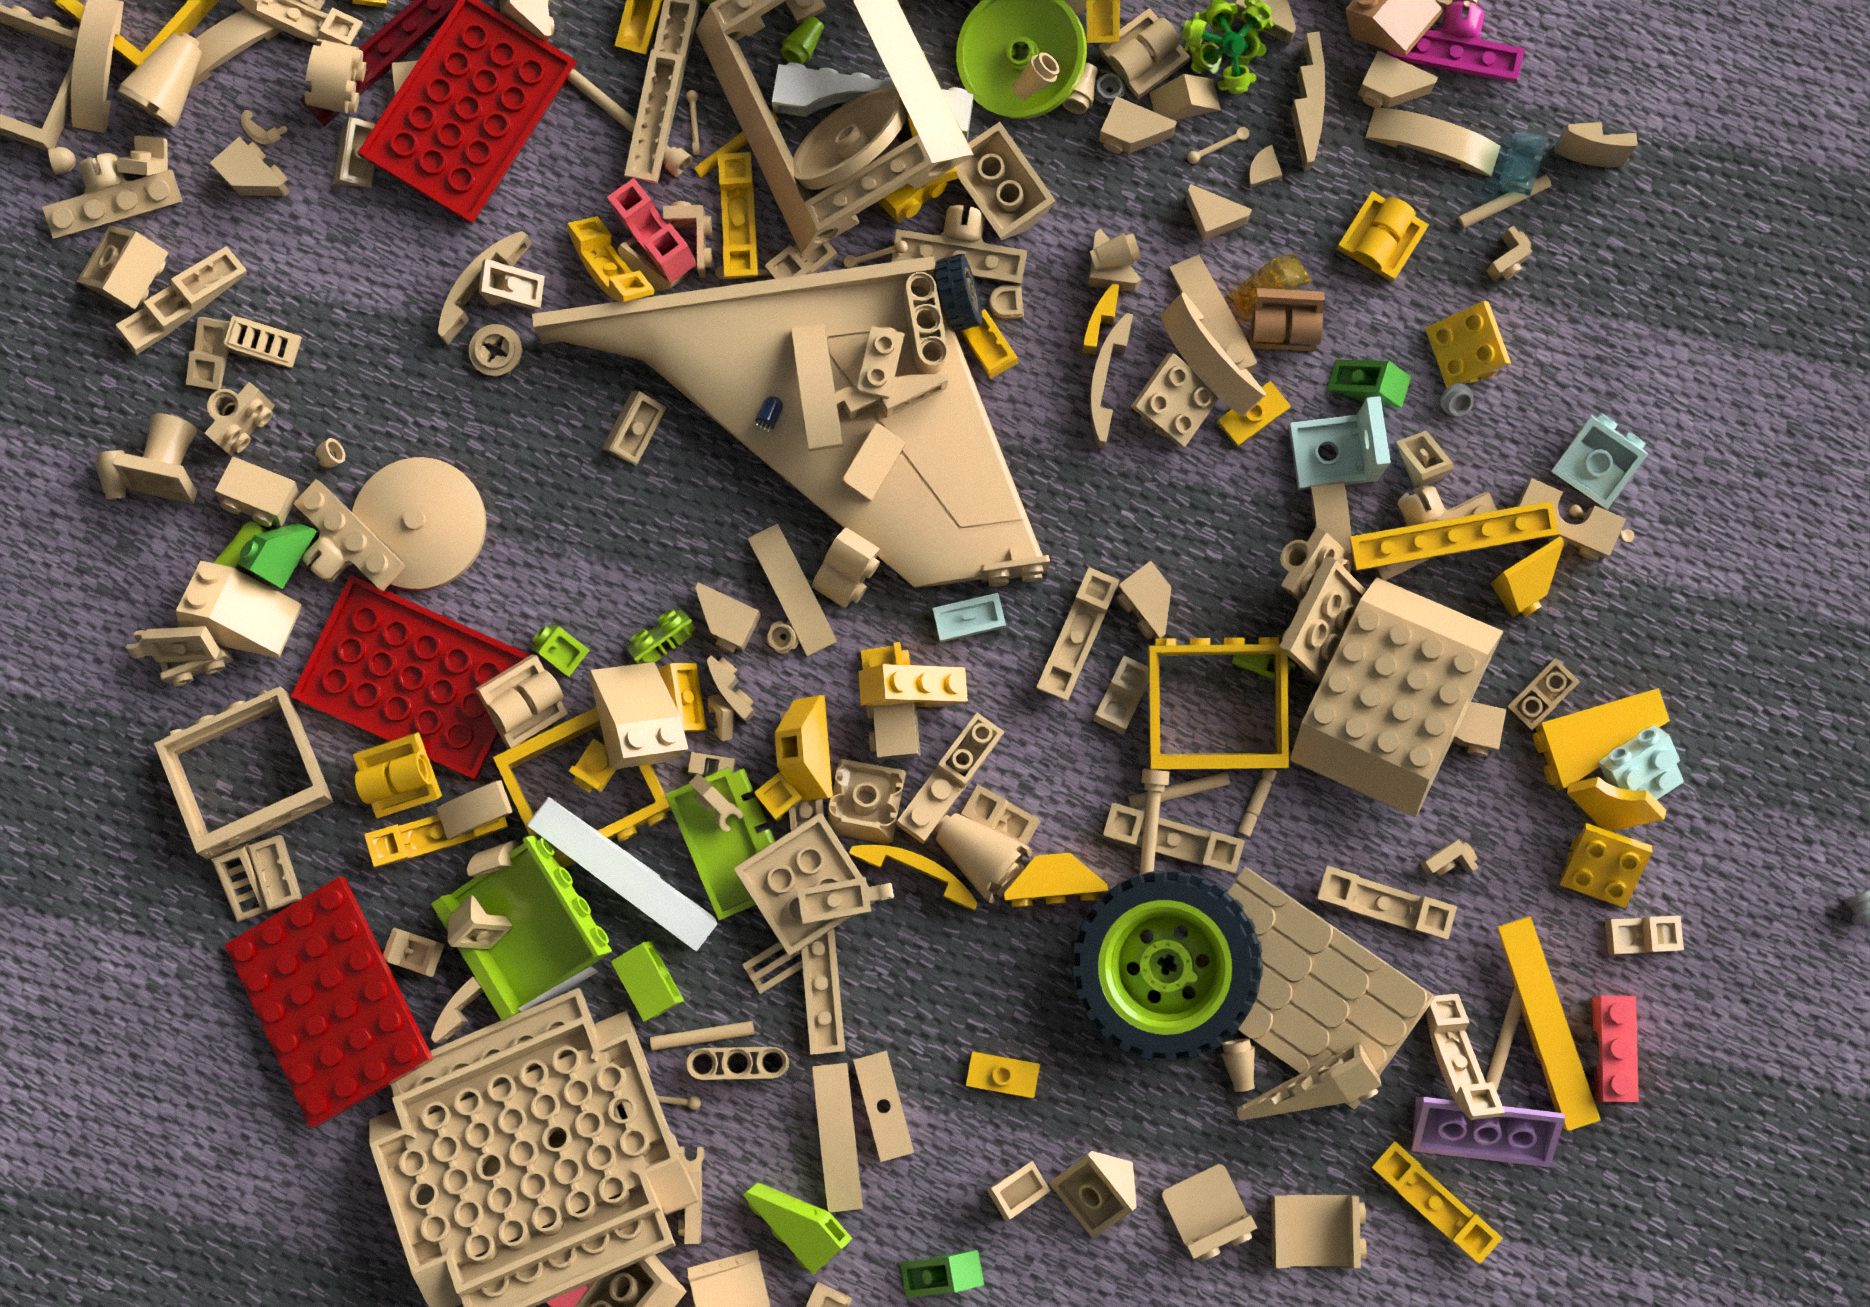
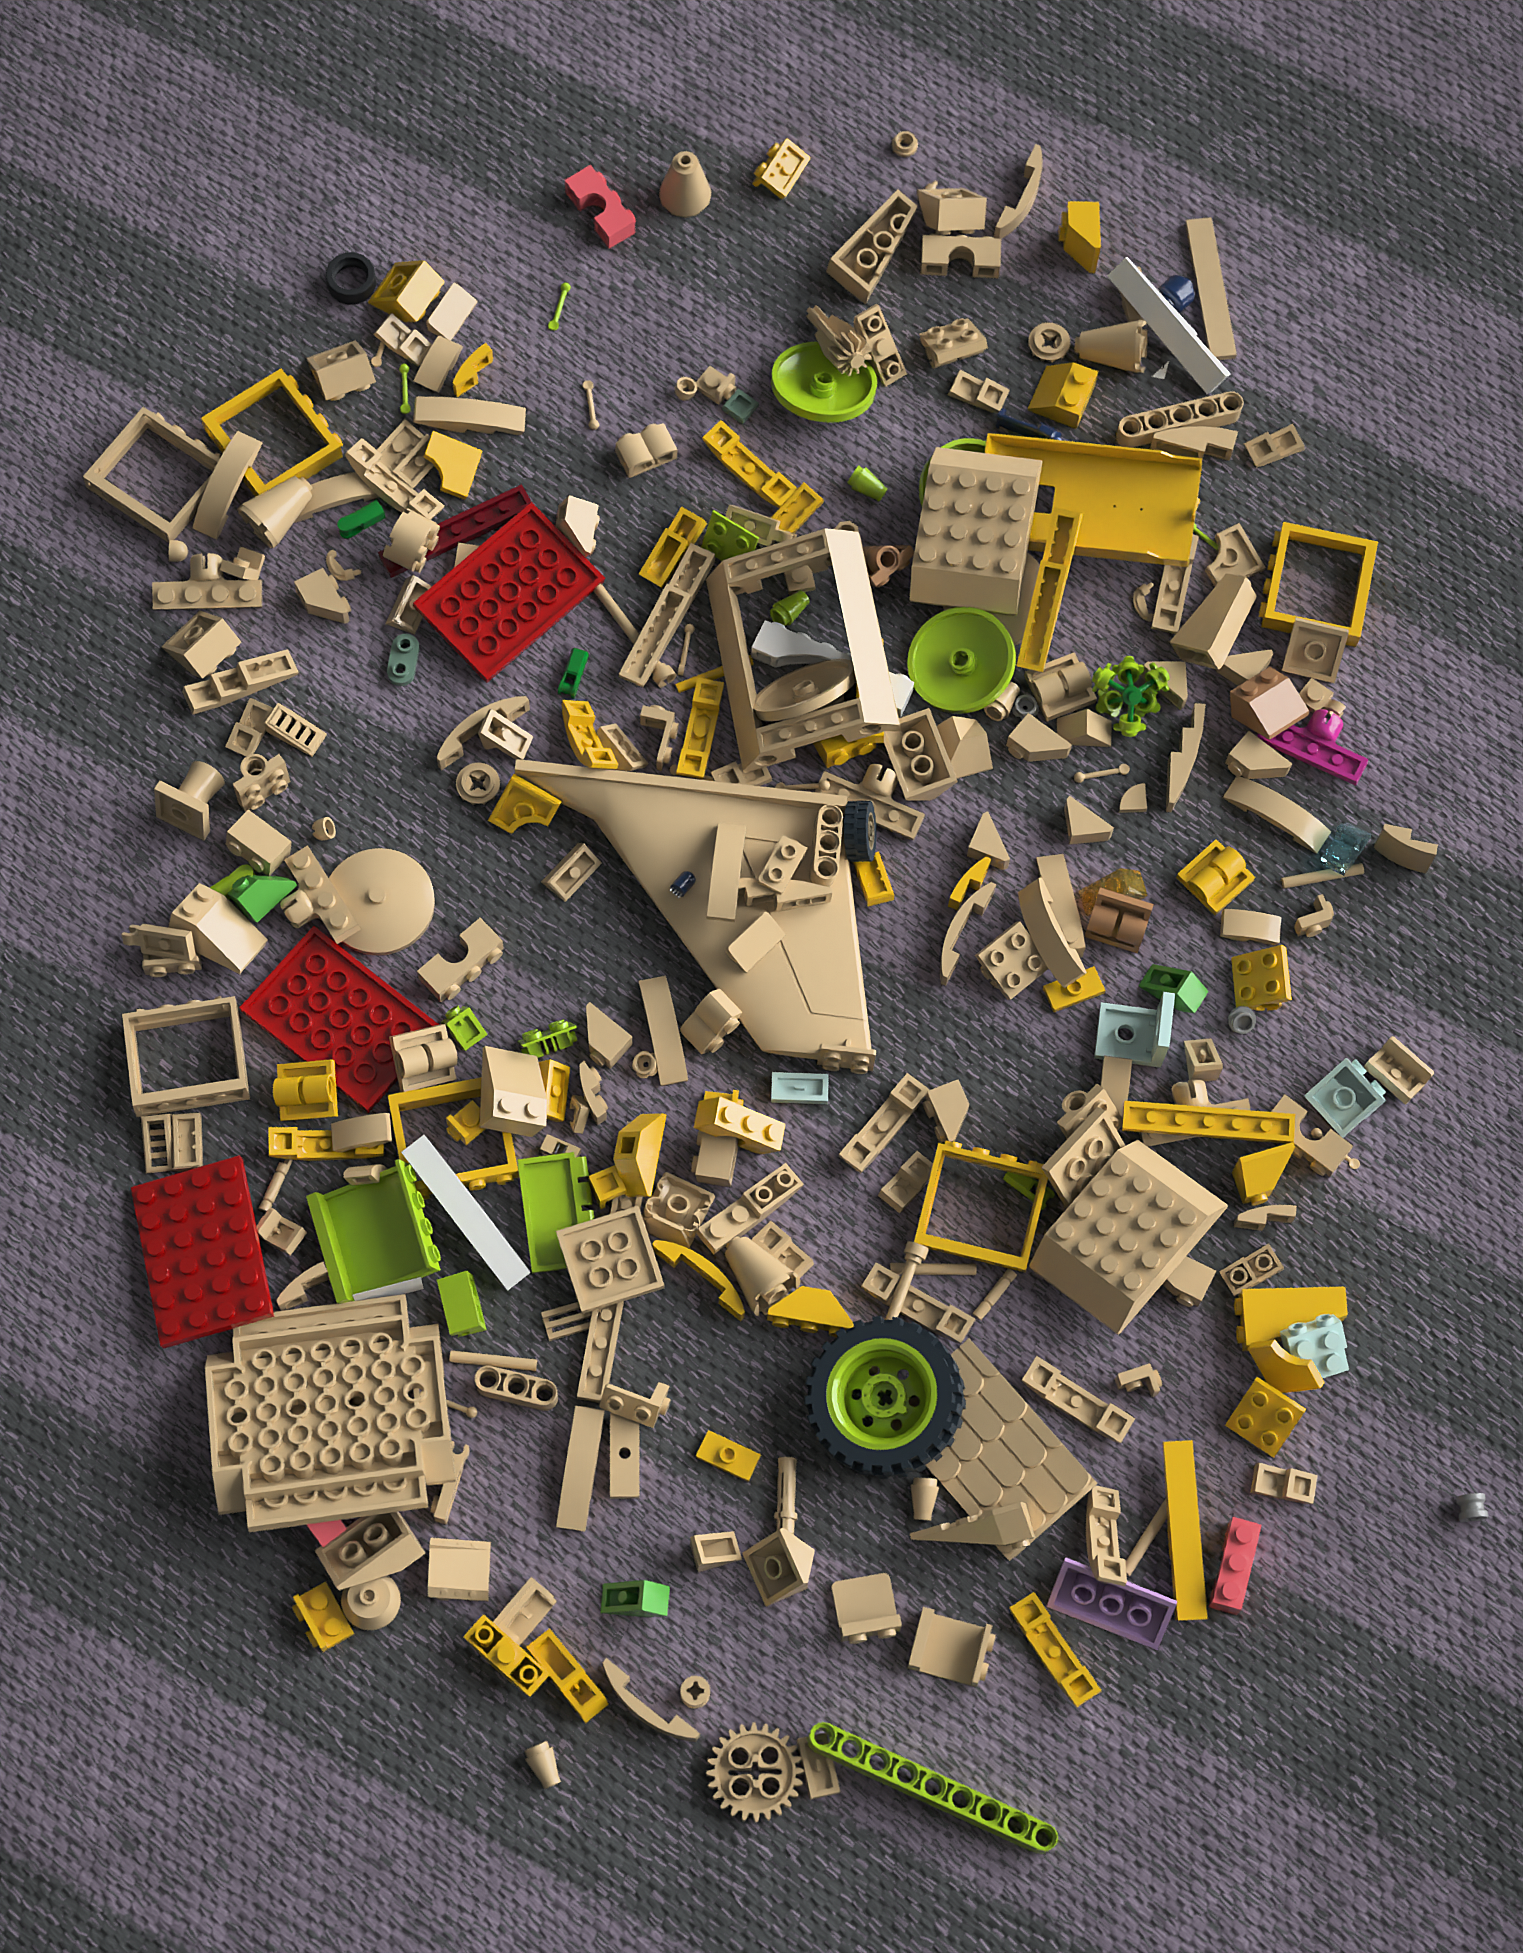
camera: 10 degrees right, 10 degrees down
tan cone [94,450,127,500] -> none
tan slope [448,895,513,949] -> none
coral arch [607,178,697,284] -> none
tan plate [689,773,743,832] -> none
lime slope [743,1182,853,1275] -> none
tan plate [797,877,894,925] -> none
tan tile [989,284,1024,320] -> none
tan cone [1012,53,1060,100] -> none
tan cone [1090,233,1141,270] -> none
none -> tan wheel [258,1159,293,1212]
none -> green bar [337,500,386,539]
none -> sand green plate [387,634,420,686]
none -> tan arch [417,918,504,1002]
none -> yellow tile [488,774,562,834]
none -> green bar [557,648,589,699]
none -> tan bracket [599,1382,671,1428]
none -> tan pin [774,1457,797,1535]
none -> tan slope [937,716,993,779]
none -> tan slope [1220,909,1281,945]
none -> tan slope [1234,1205,1296,1231]
none -> tan bracket [1364,1036,1434,1105]

